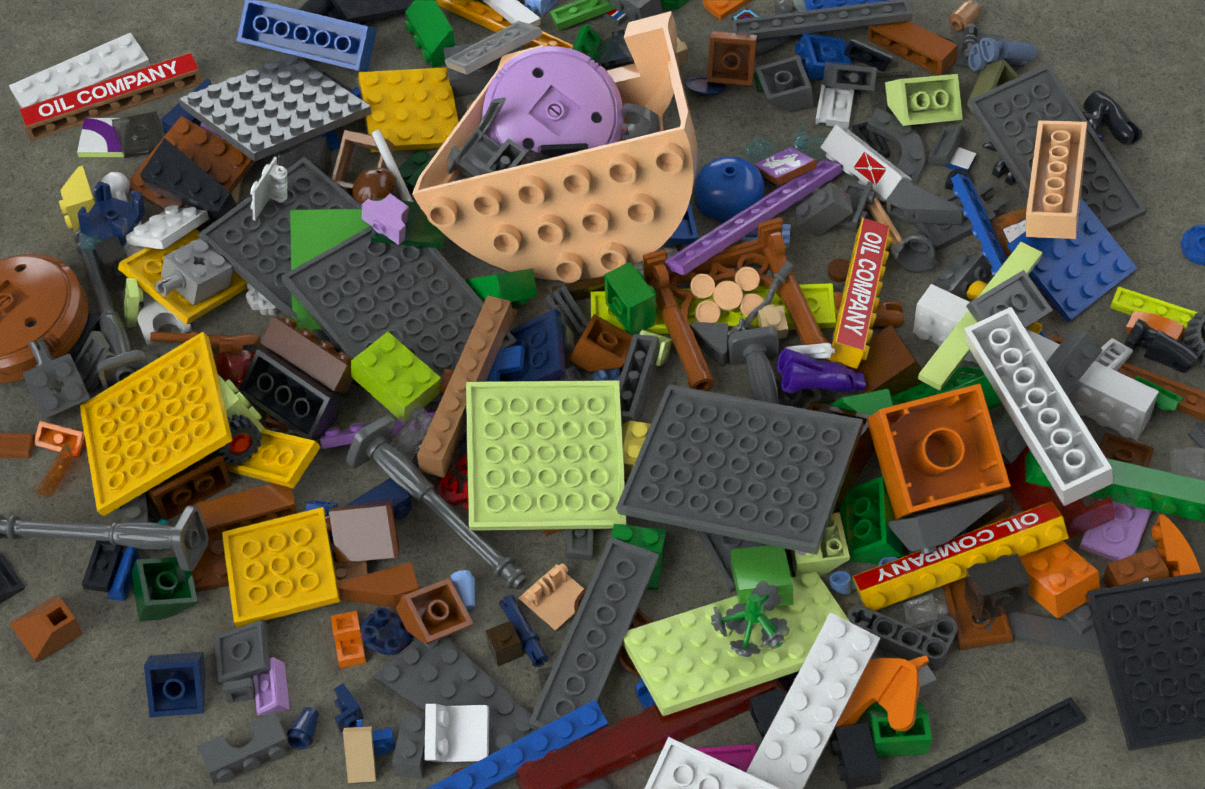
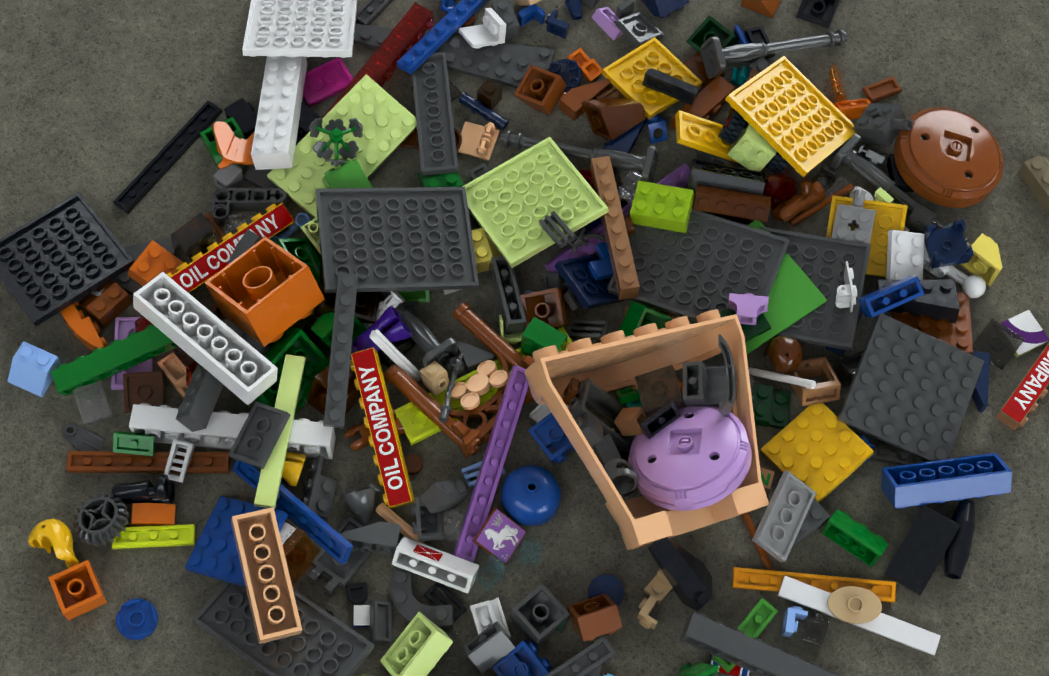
camera: 145 degrees right, 10 degrees up
light blue cone [450,570,476,611] -> none
green plate [572,24,602,60] -> none
none -> dark grey plate [323,272,358,428]
none -> dark grey tile [538,211,576,249]
none -> black panel [642,68,700,105]
none -> blue brick [858,276,925,318]

